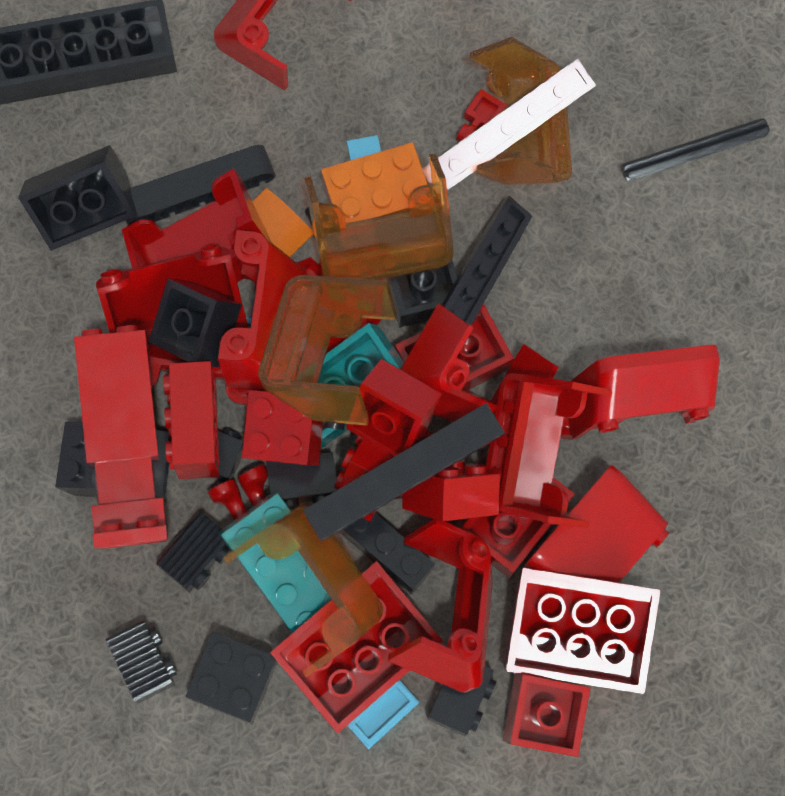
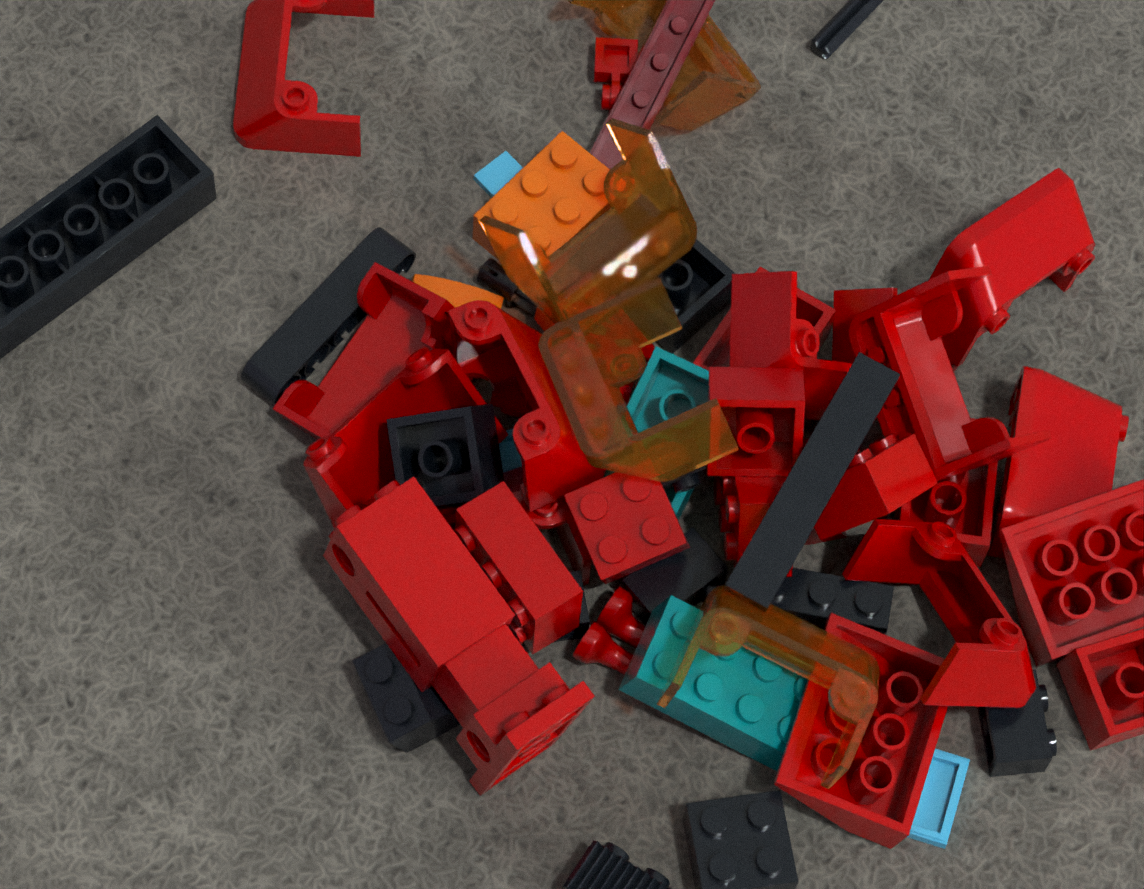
camera: 30 degrees left, 10 degrees down
black slope [18,145,137,251] -> none
black brick [156,511,231,593] -> none
black plate [442,196,532,325] -> none

